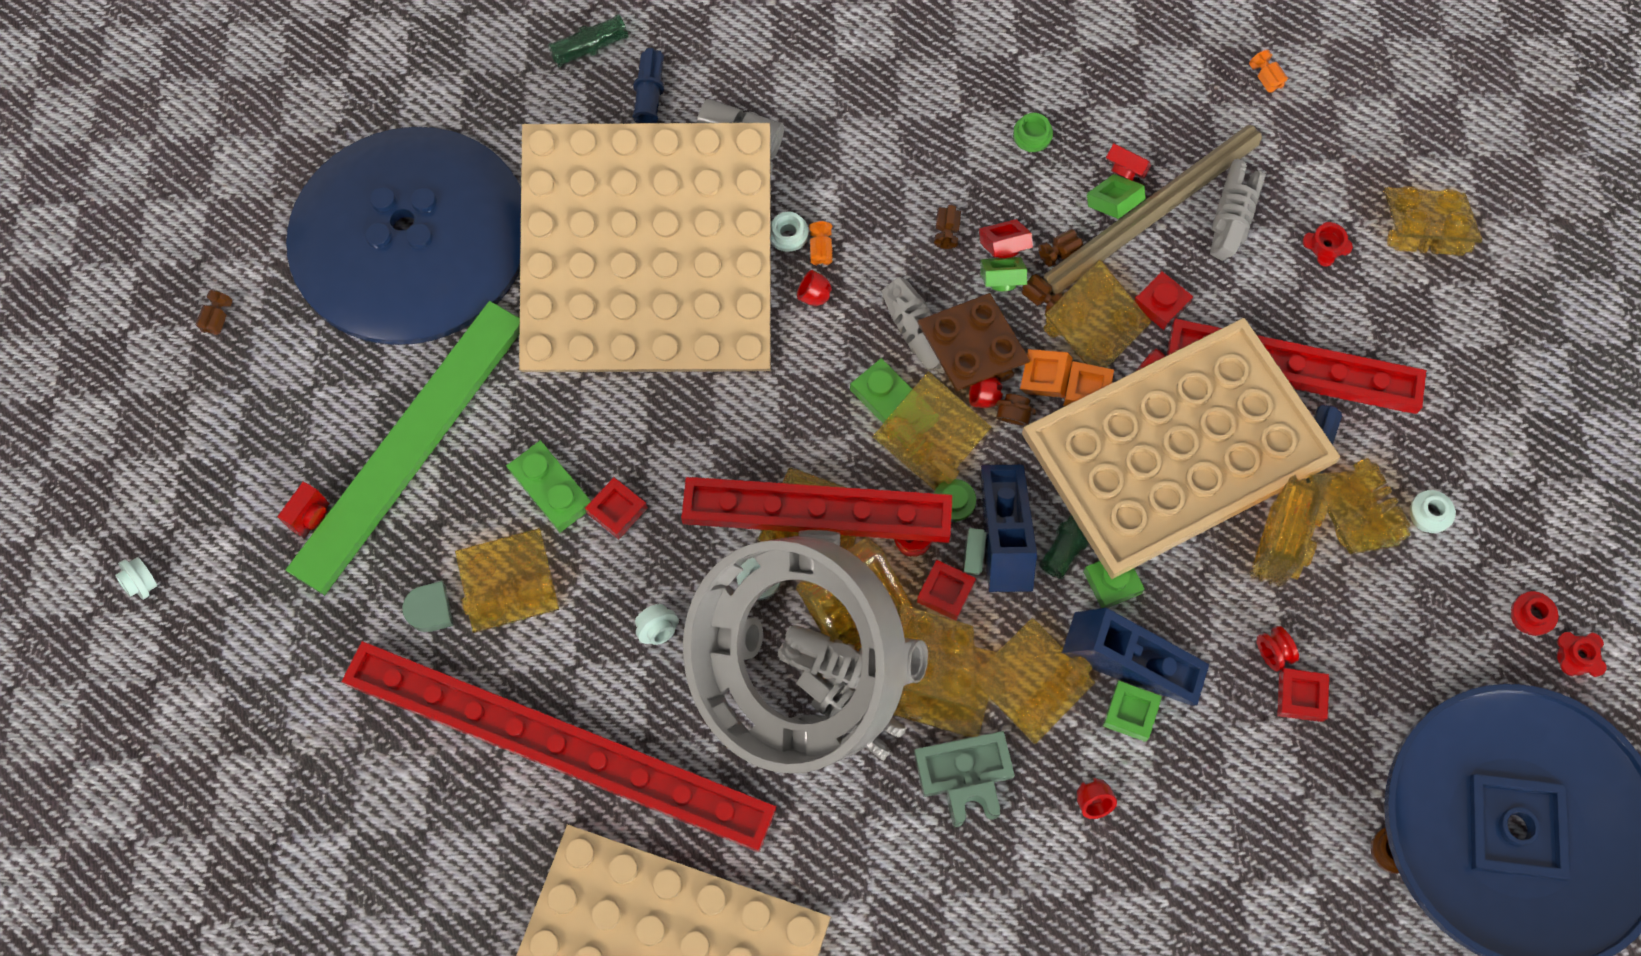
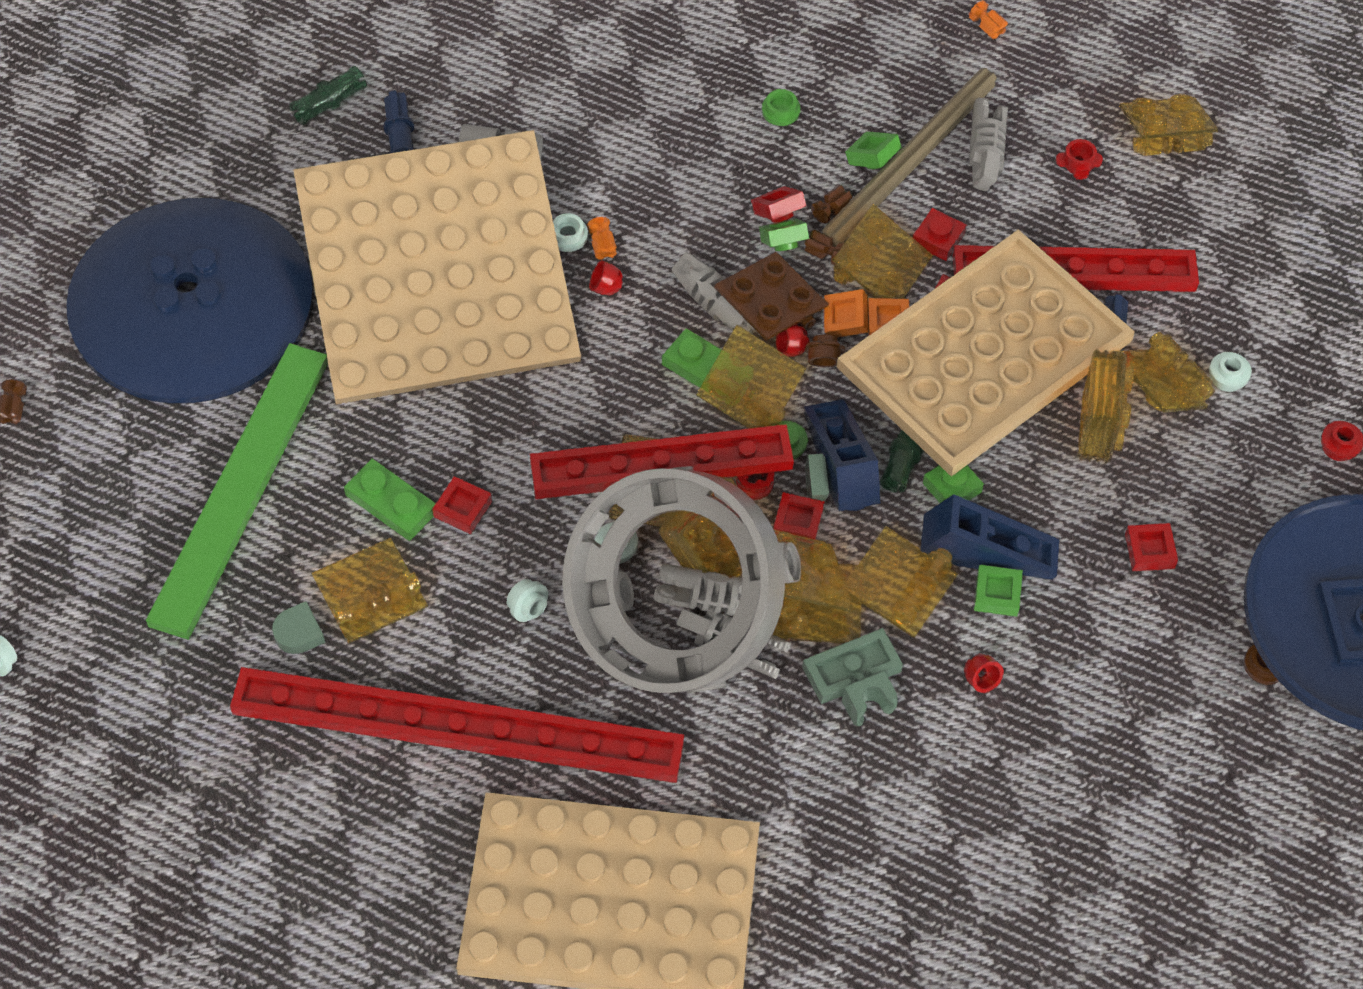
camera: 15 degrees left, 10 degrees down
red plate [277,481,330,539] -> none
reddish brown piece [934,204,961,249] -> none
red plate [1106,143,1152,181] -> none
red bush [1256,626,1299,672] -> none

